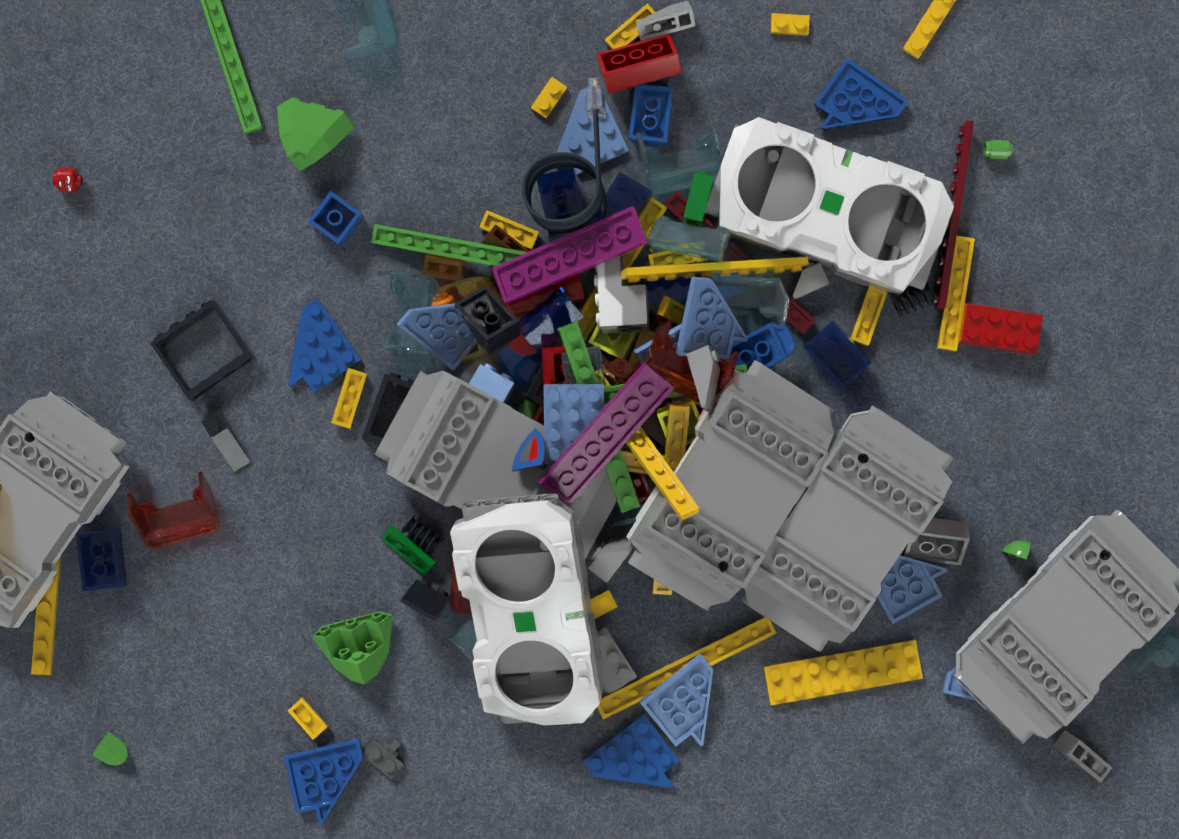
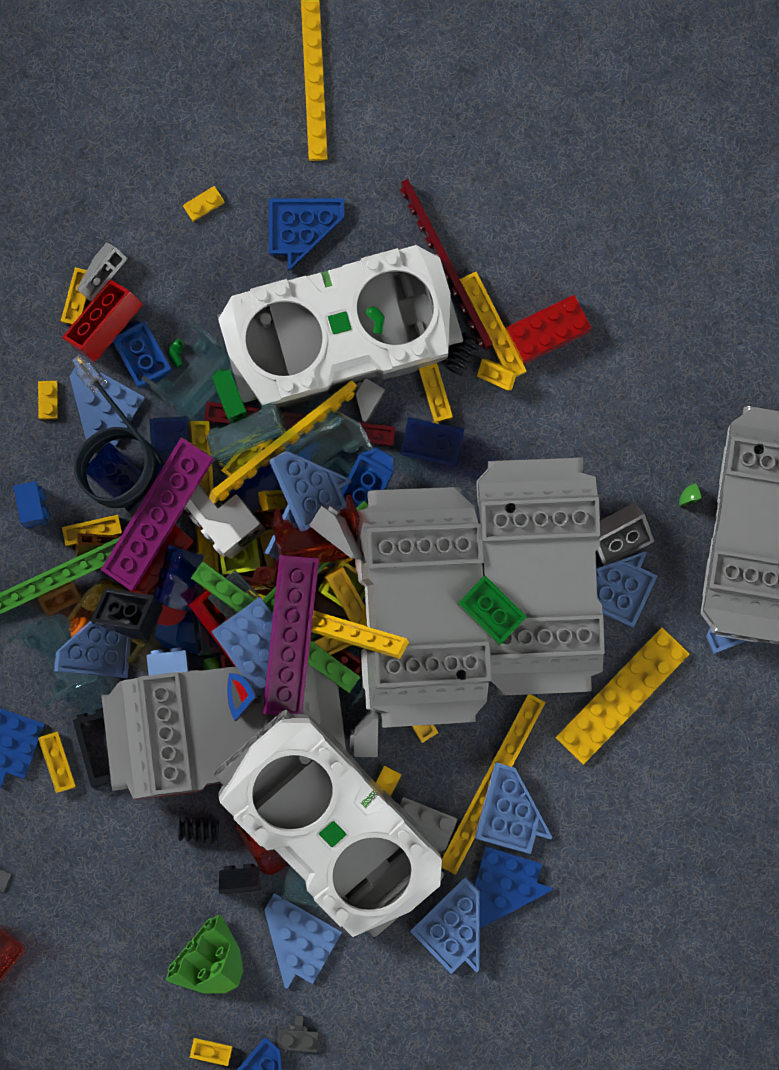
camera: 40 degrees left, 5 degrees down
green plate [381,525,435,576] -> none
bright green brick [983,140,1013,160] -> none
none -> blue brick [13,481,50,529]
none -> green arm [168,339,184,368]
none -> medium blue wing [264,893,342,989]
none -> green arm [366,306,385,334]
none -> medium blue wing [410,877,480,974]
none -> green plate [457,575,527,645]
none -> yellow plate [477,358,517,391]

